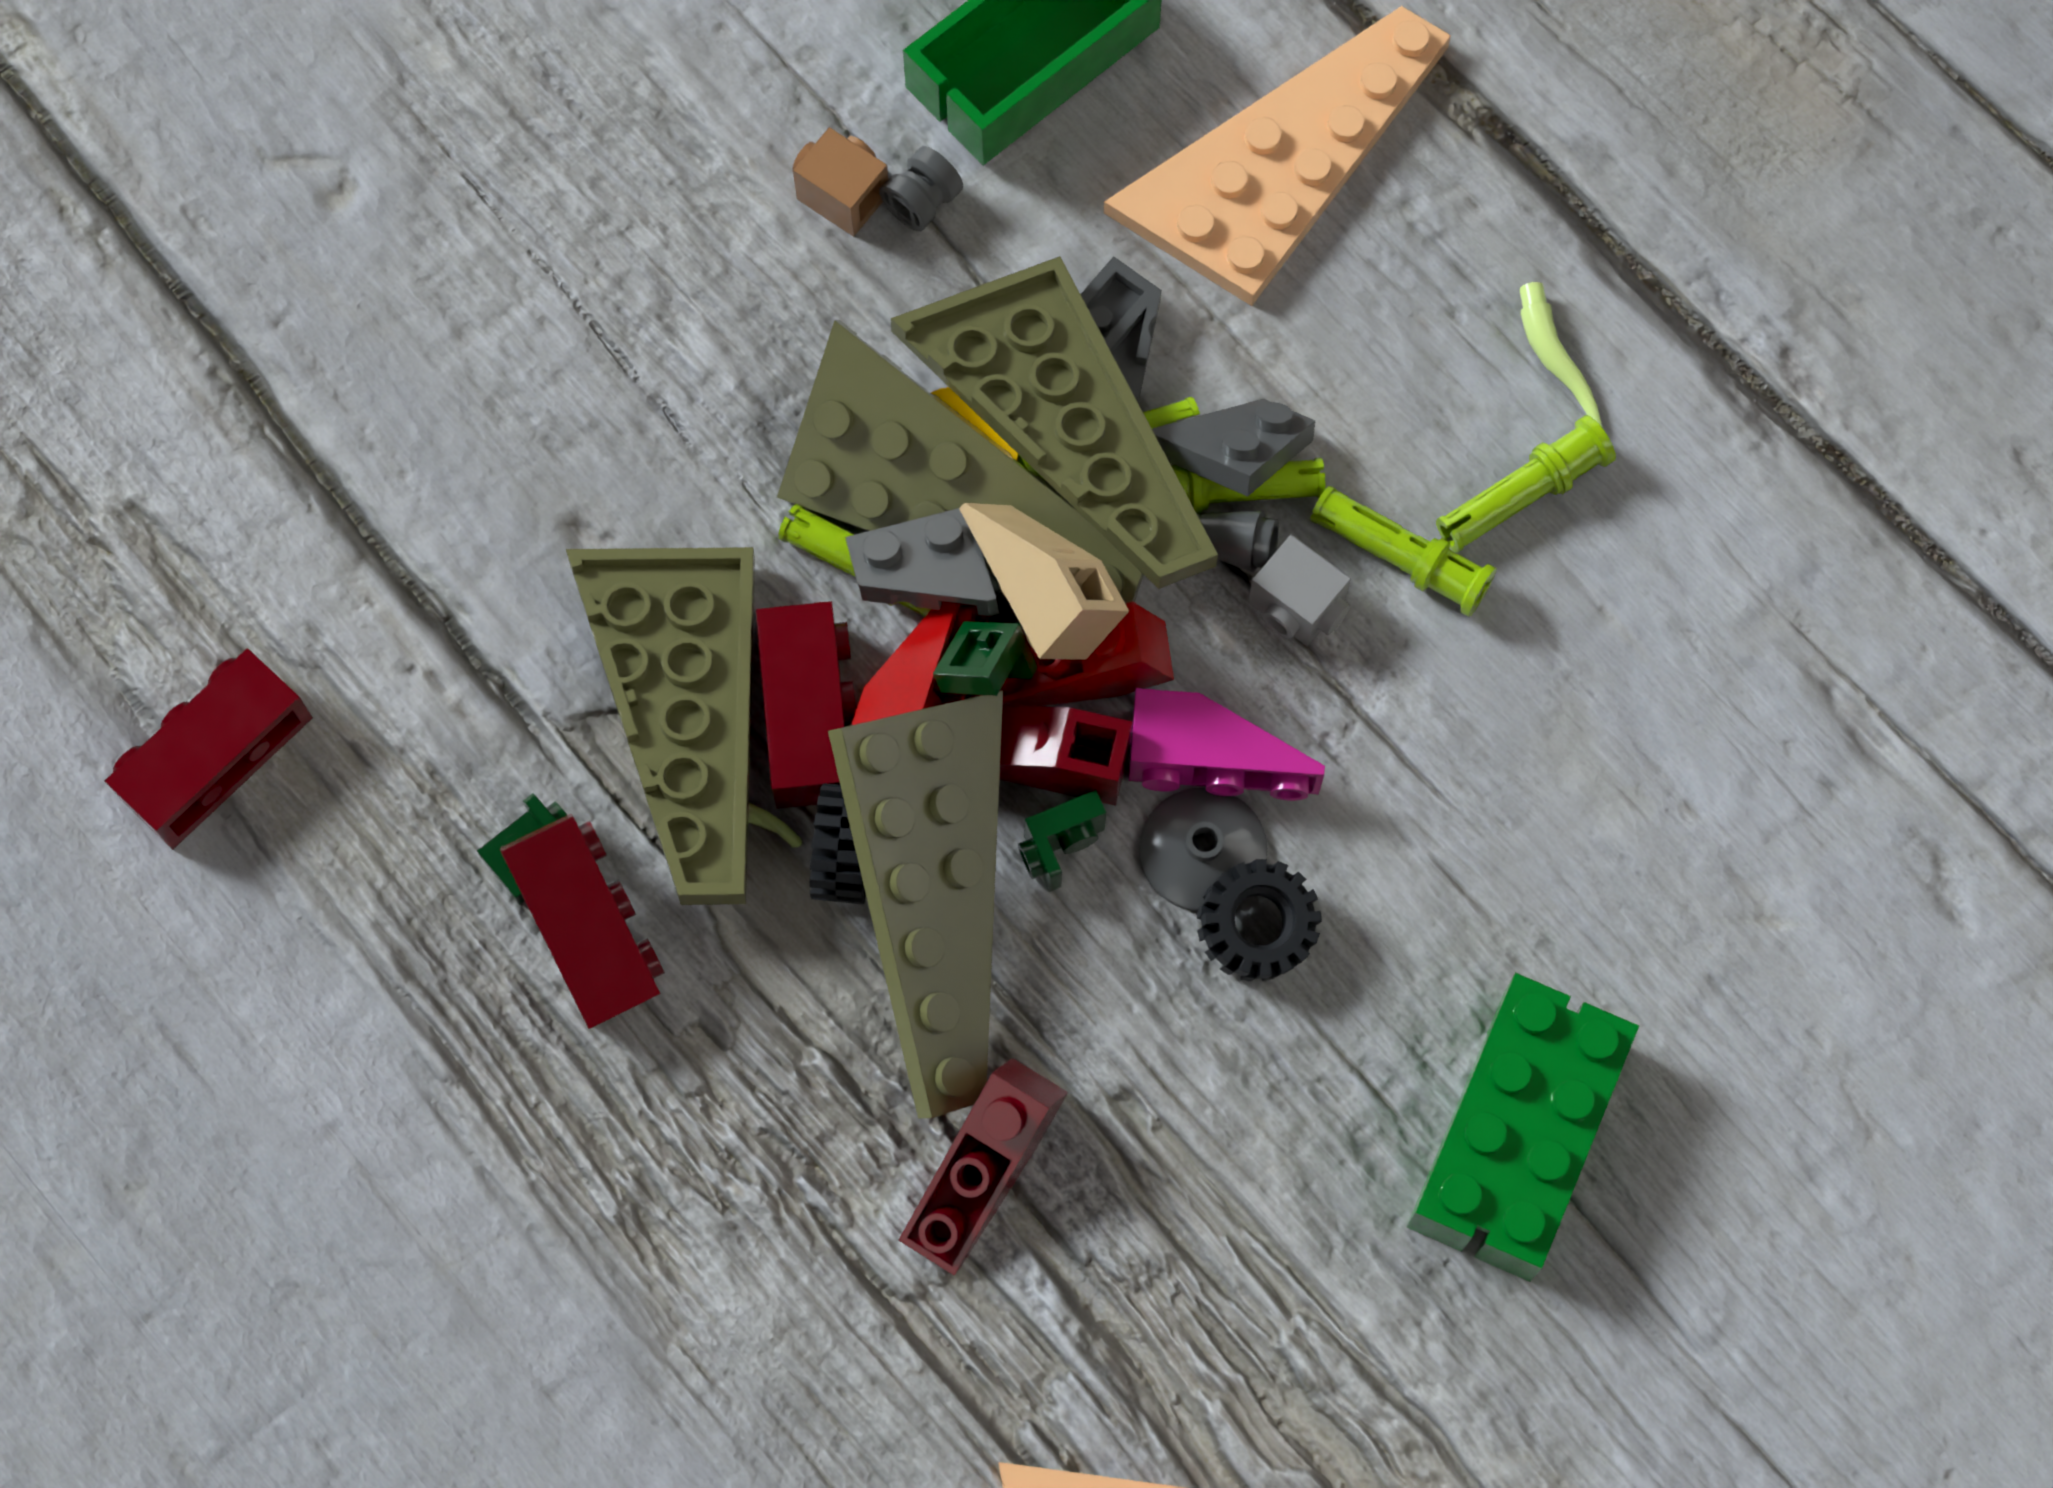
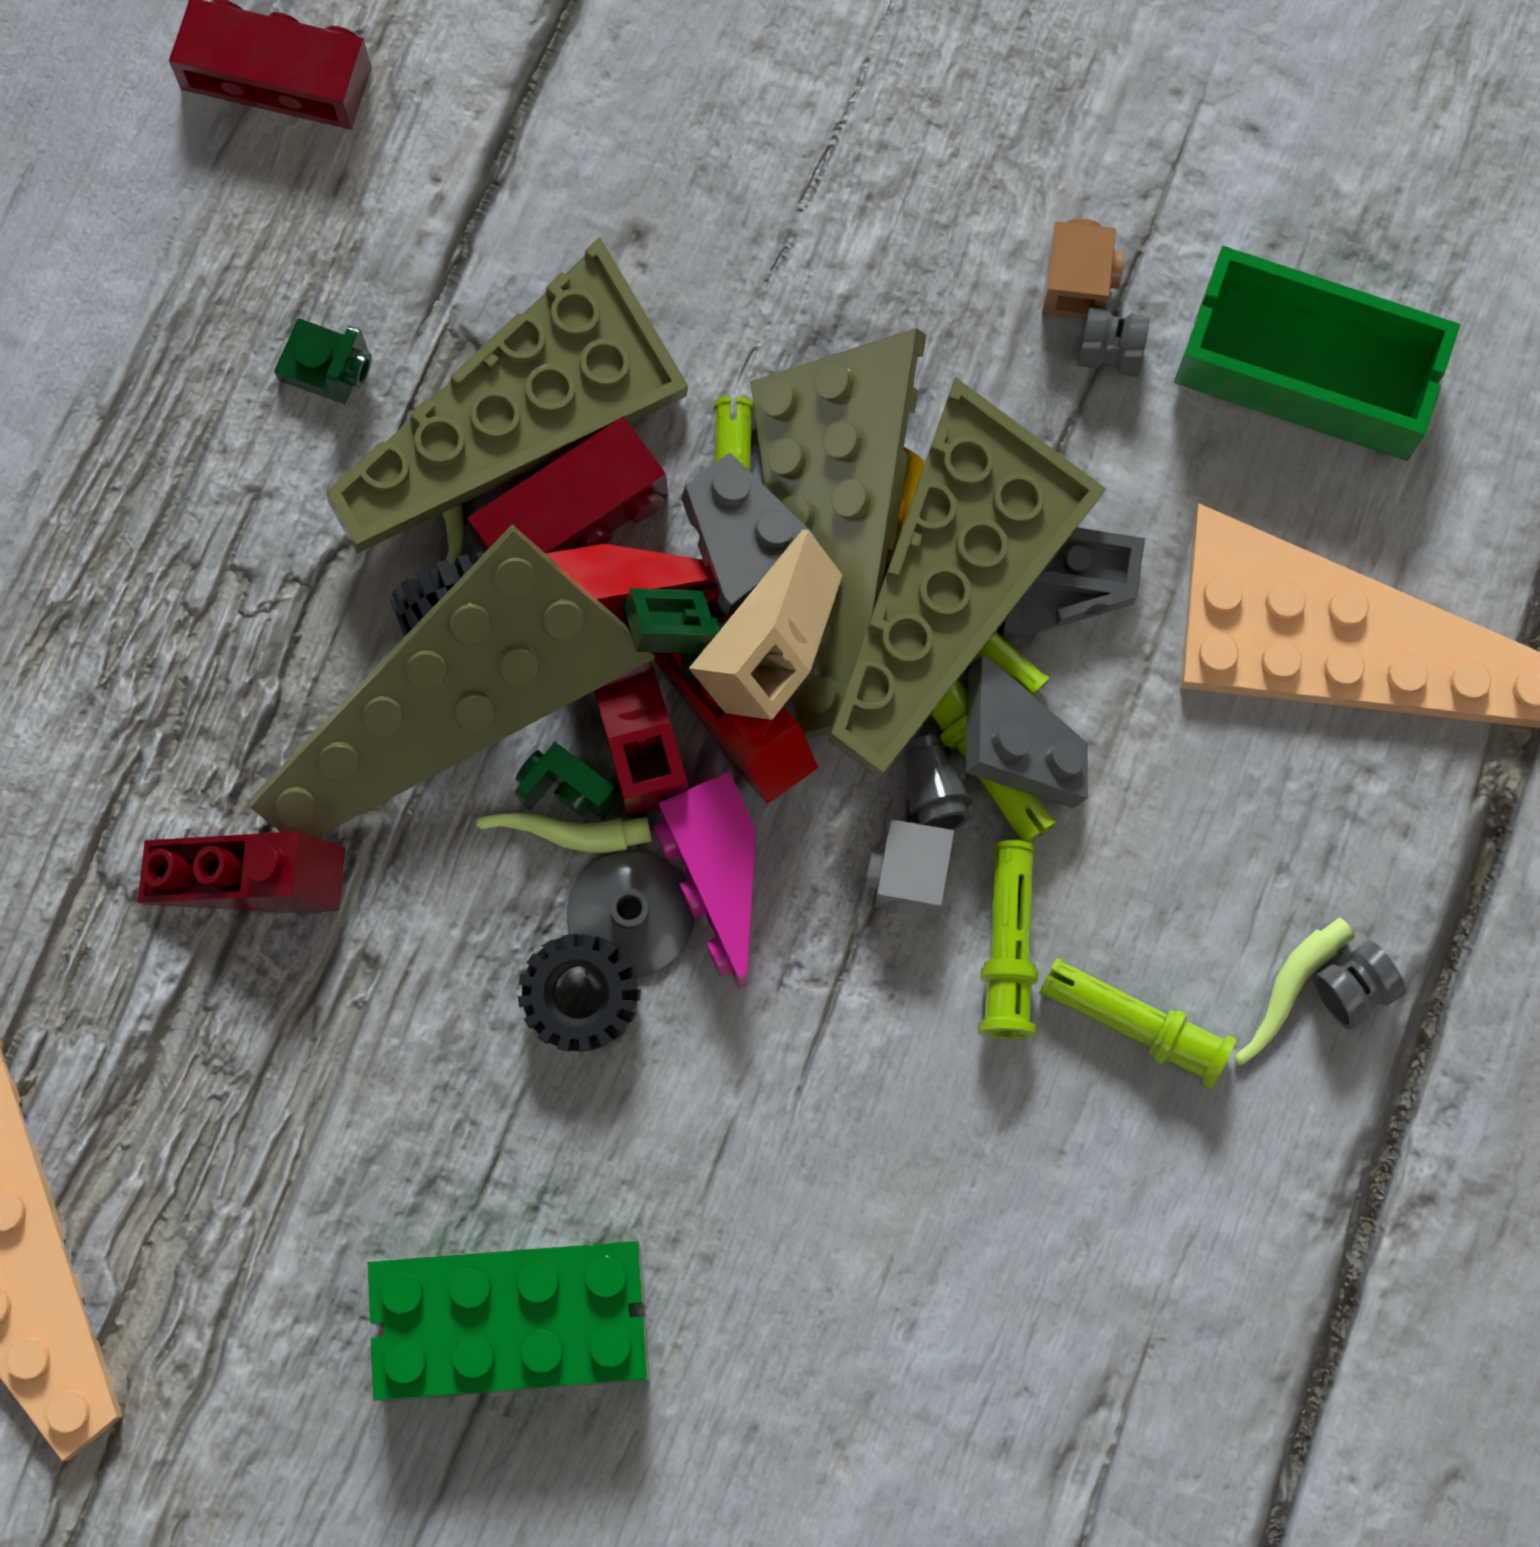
camera: 60 degrees right, 5 degrees up
dark red brick [500,814,665,1029] -> none
none -> yellowish green animal [476,813,652,854]
none -> dark grey wheel [1314,941,1406,1030]

